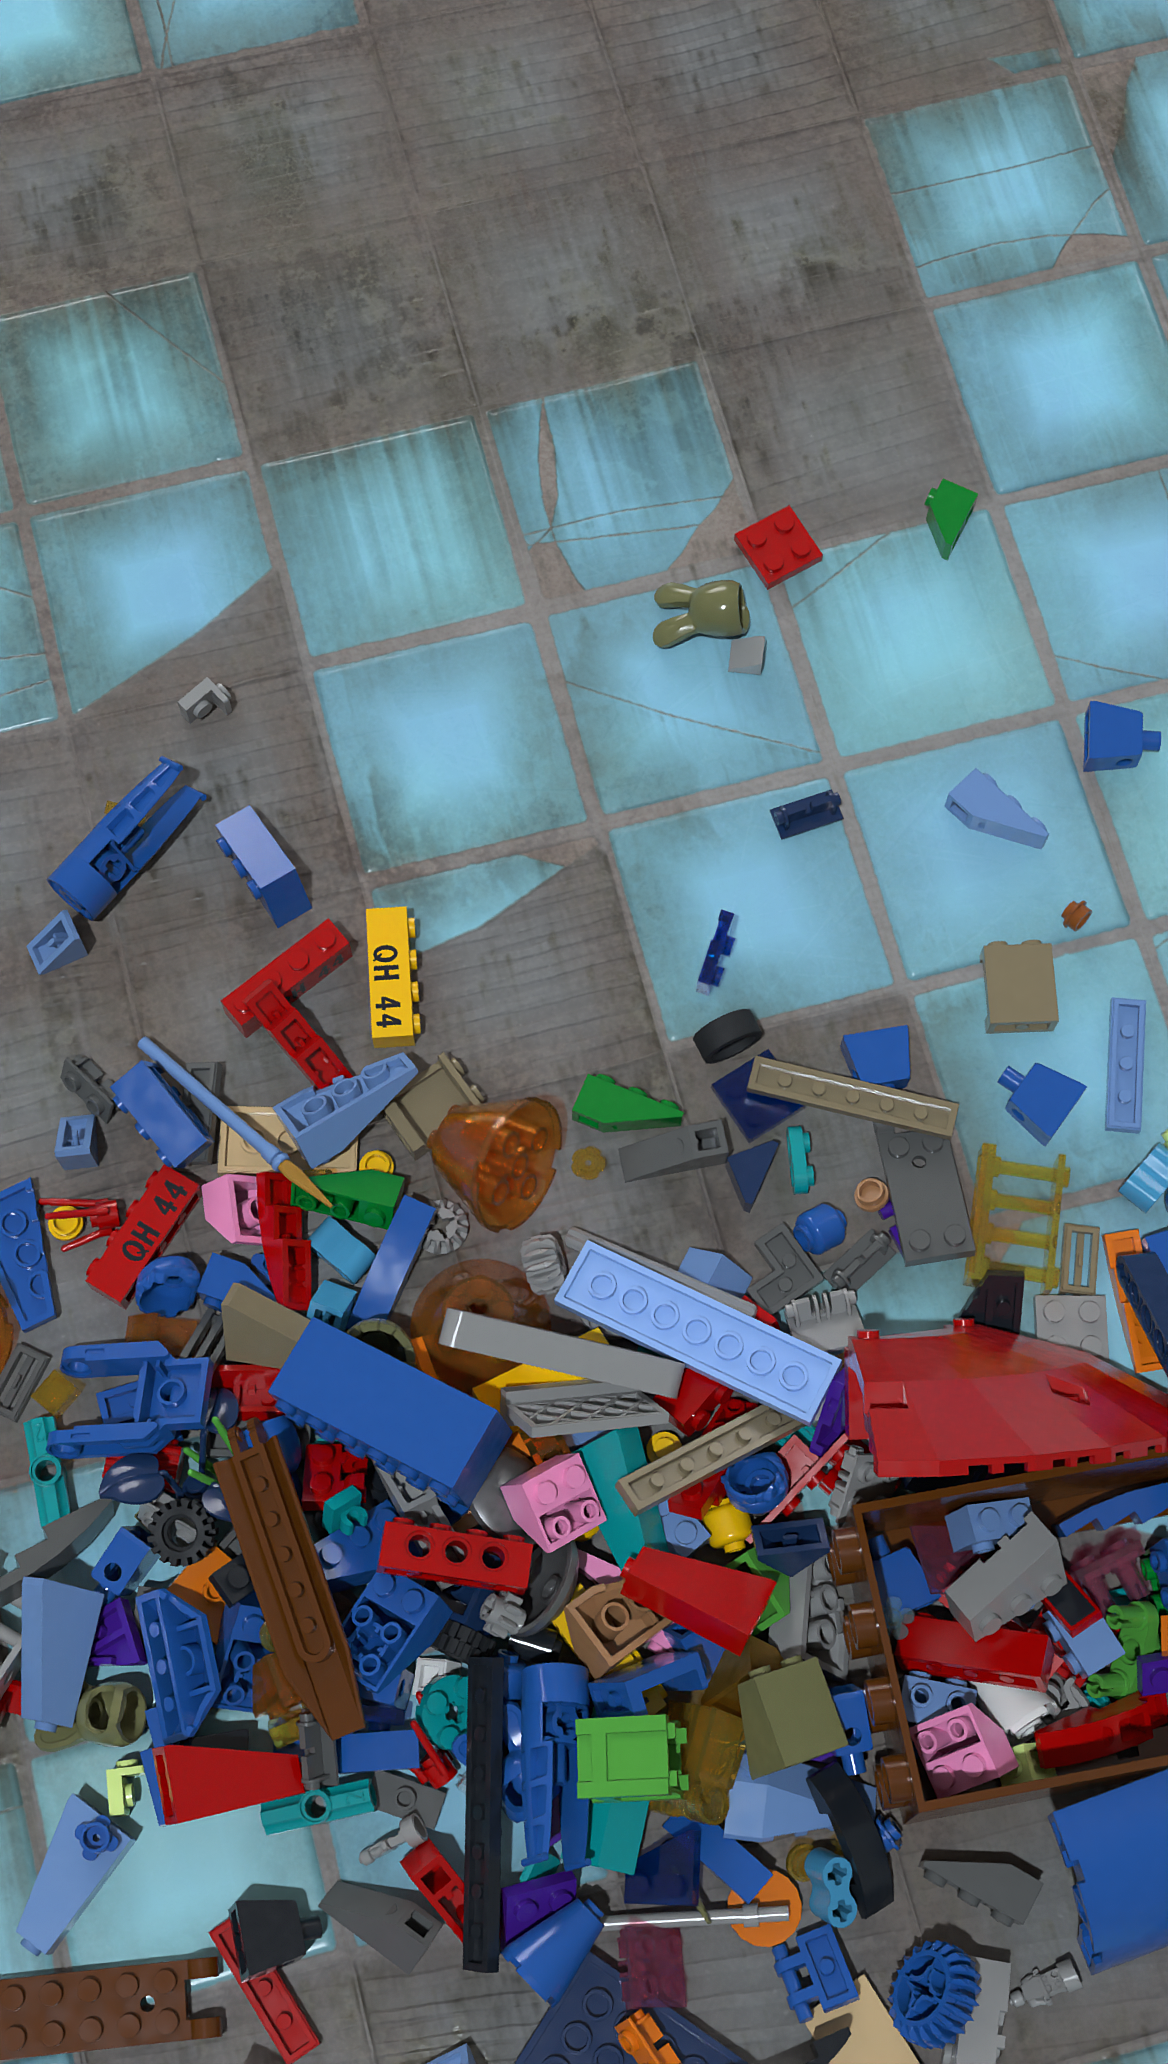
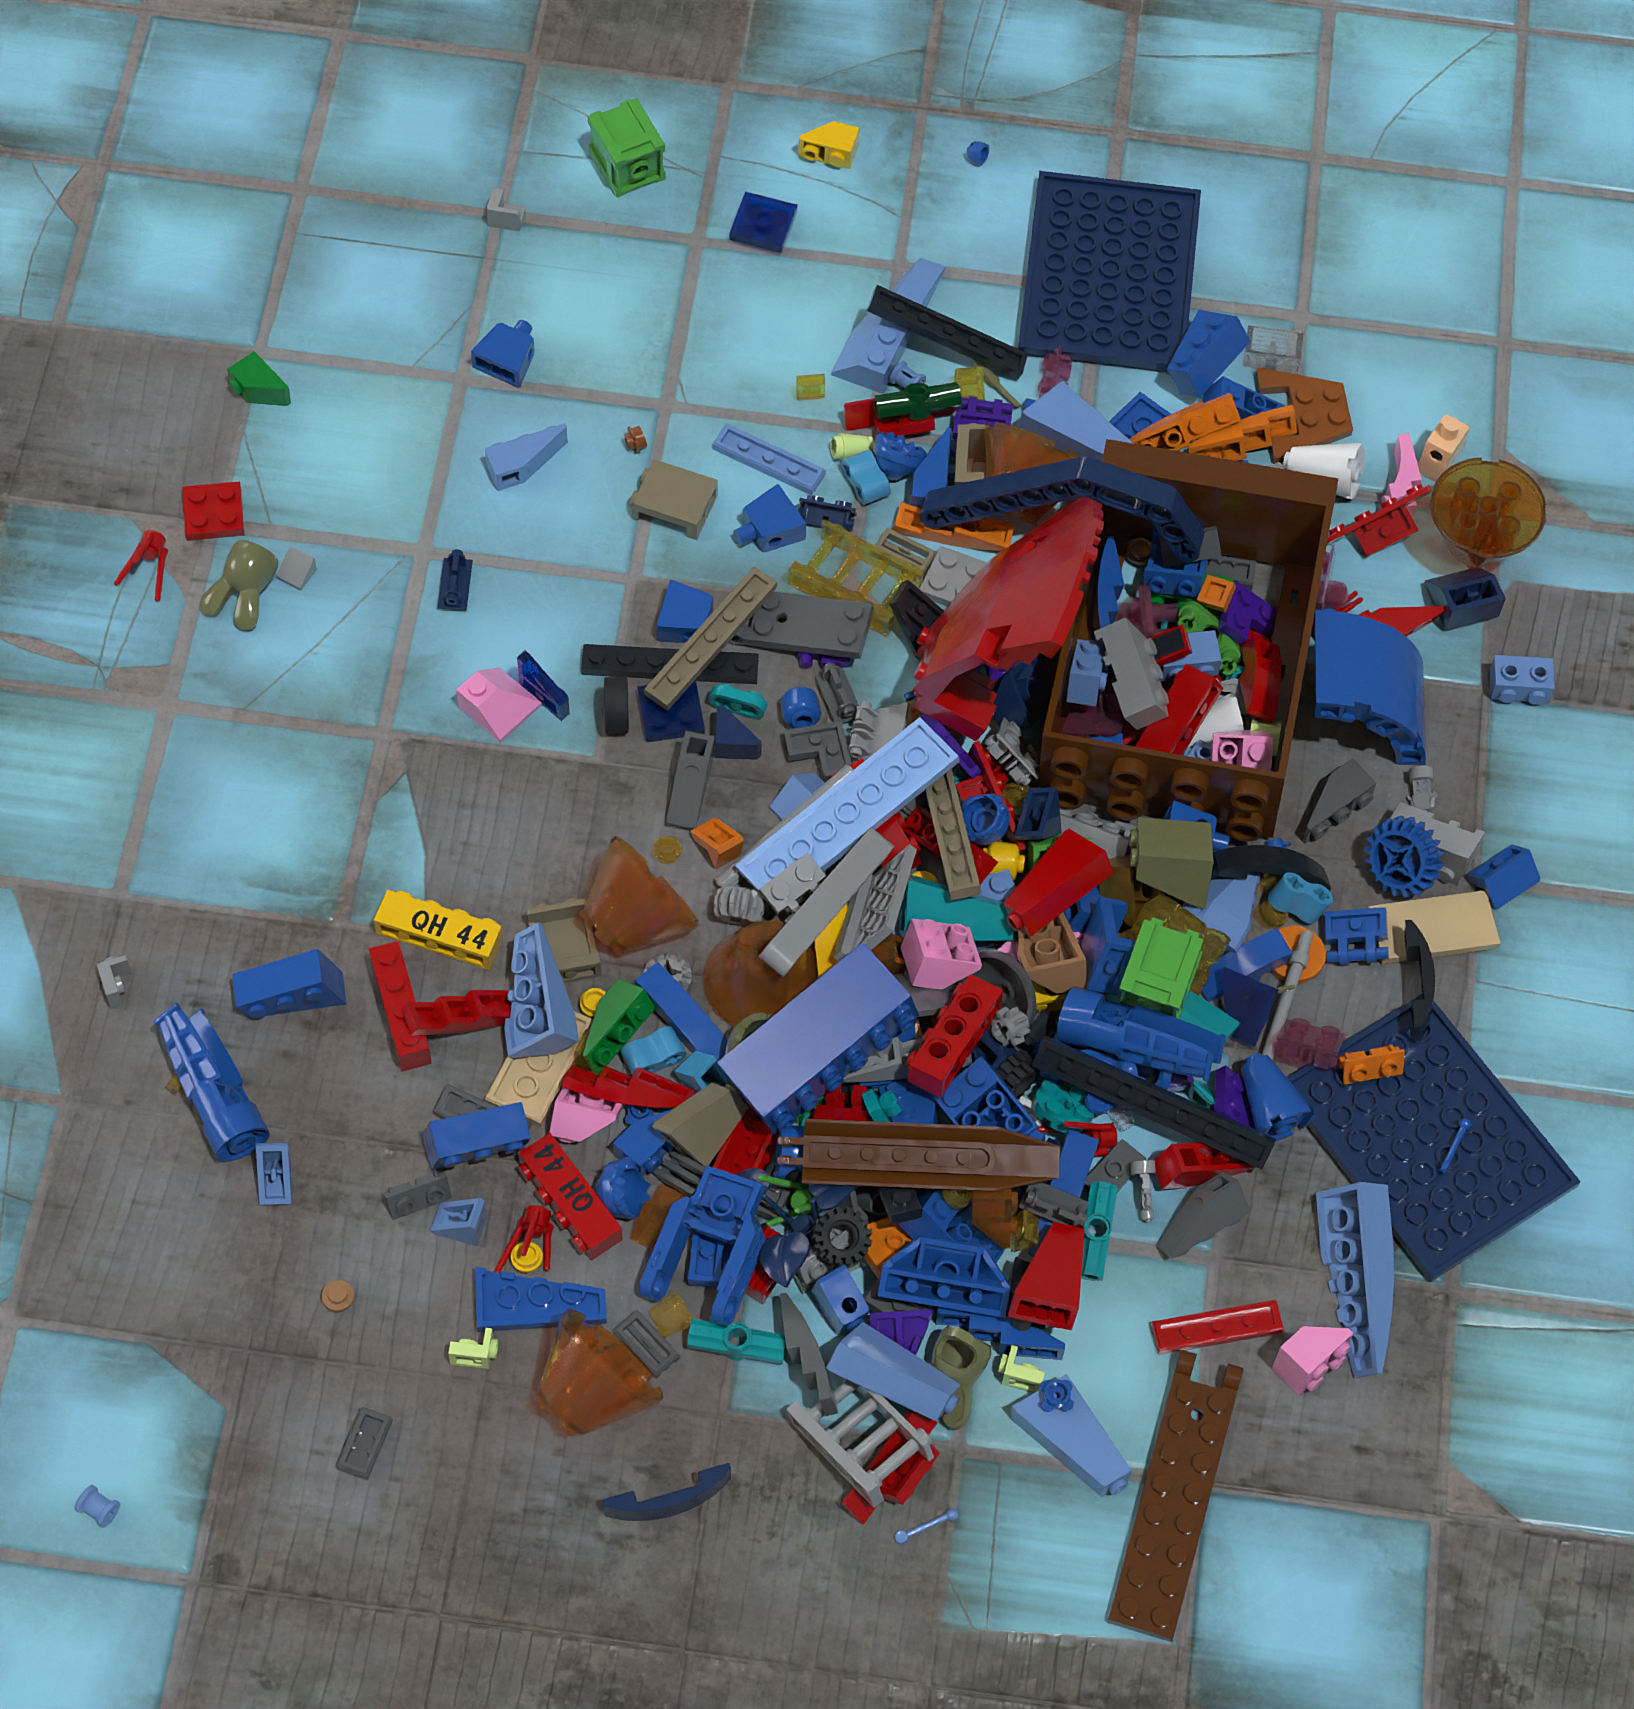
camera: 70 degrees left, 10 degrees down
medium blue piece [138,1036,333,1208] -> none
black torso [228,1900,322,1983] -> none
green slope [572,1074,684,1133] -> none
medium nougat plate [854,1178,889,1212] -> none
none -> red plant [114,530,169,602]
none -> bright pink slope [456,668,542,742]
none -> black plate [581,644,759,685]
none -> orange slope [691,817,744,869]
none -> light grey plate [759,852,826,924]
none -> dark blue hinge [798,495,857,532]
none -> clear yellow plate [1003,781,1030,808]

